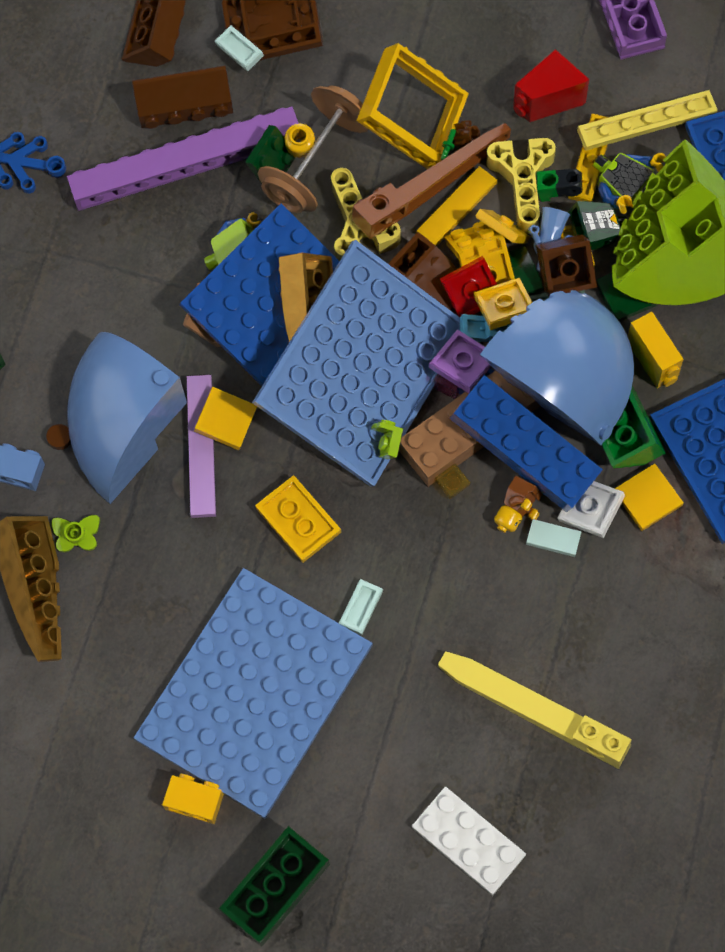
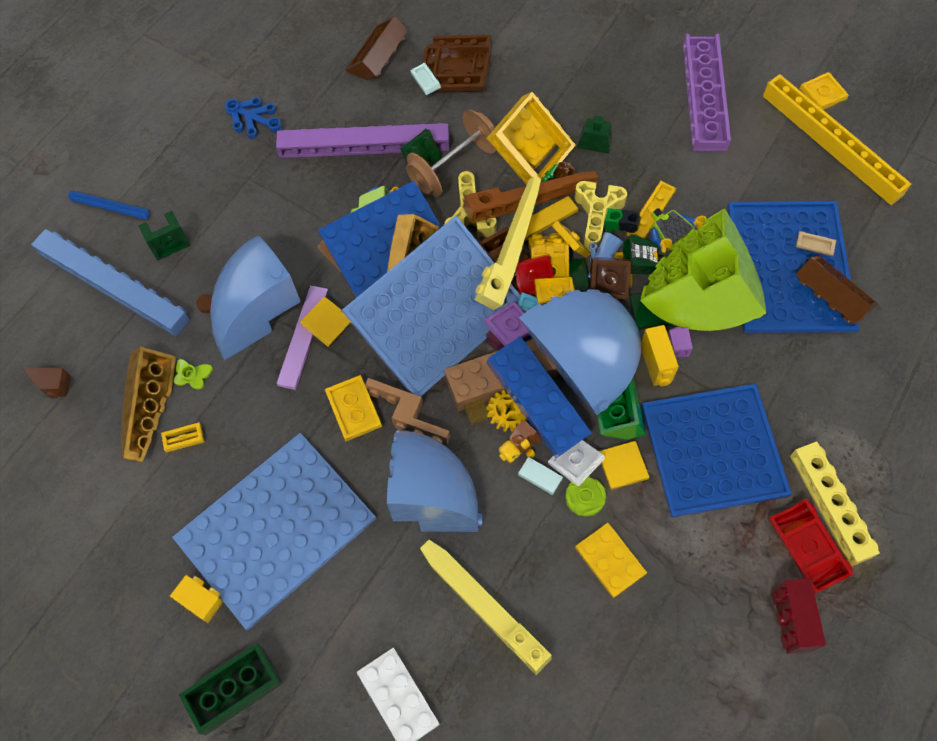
camera: 15 degrees right, 5 degrees down
reddish brown slope [132,66,233,128] -> none
yellow head [284,123,316,158] -> none
light aqua tile [339,579,383,636] -> none
lime bracket [371,420,403,460] -> none
red slope [513,49,589,122] -> none
light yellow plate [577,90,718,151] -> none
none -> yellow tile [161,422,205,453]
none -> medium nougat bracket [365,378,450,445]
none -> medium blue brick [387,430,482,532]
none -> light yellow piece [475,176,541,310]
none -> yellow gear [486,390,527,432]
none -> yellow plate [502,108,557,170]
none -> lime tile [565,477,606,517]
none -> yellow plate [575,523,647,599]
none -> dark green torso [577,116,612,154]
none -> medium lavender brick [668,327,693,358]

